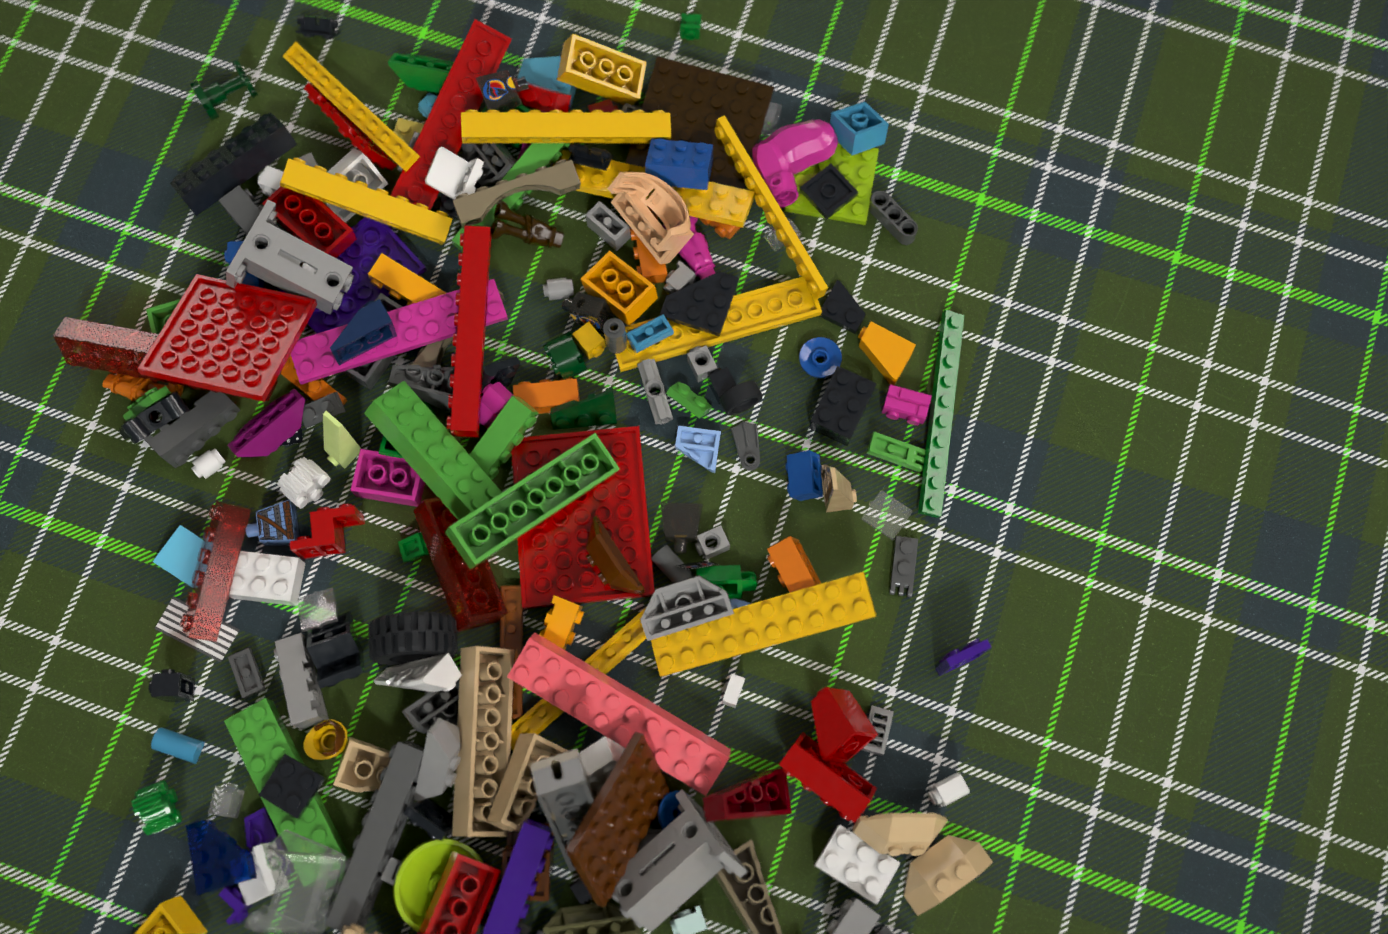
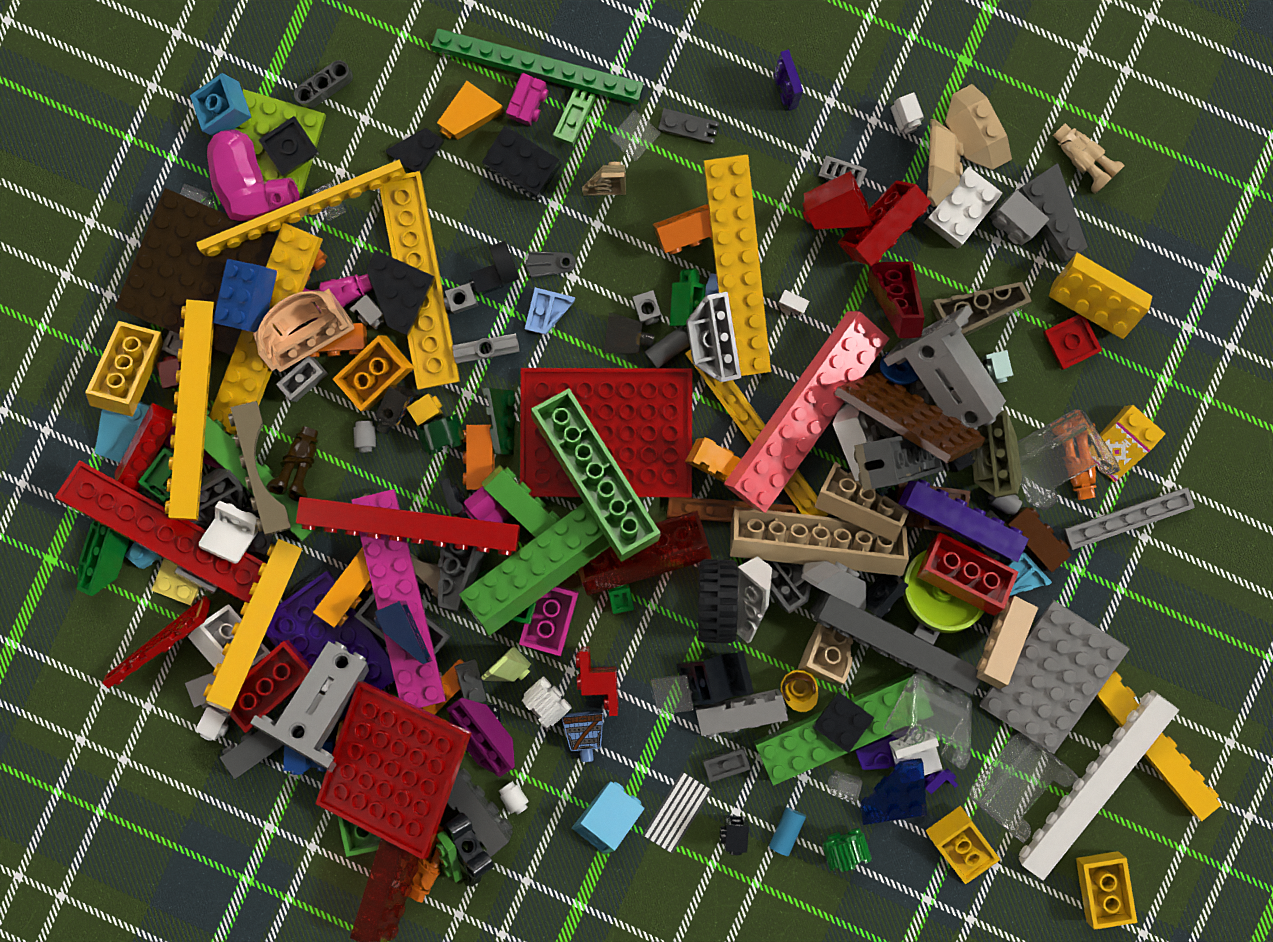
camera: 80 degrees left, 15 degrees up
black brick [170,112,297,216] -> none
clear red brick [180,500,251,642] -> none
dark green piece [190,60,258,121] -> none
white brick [224,550,305,606] -> none
yellow plate [283,42,420,171] -> none
black hinge [296,15,341,39] -> none
clear smoke torso [476,70,529,112] -> none
black hinge [568,142,613,171] -> none
reddish brown wedge [585,516,645,595] -> none
dark grey brick [603,318,627,354] -> none
dark azure brick [626,314,674,353] -> none
bright green plate [666,382,712,419] -> none
black sticker [676,561,718,569] -> none
green bracket [680,13,701,40] -> none
blue brick [786,450,823,501] -> none
blue dish [799,337,842,378] -> none

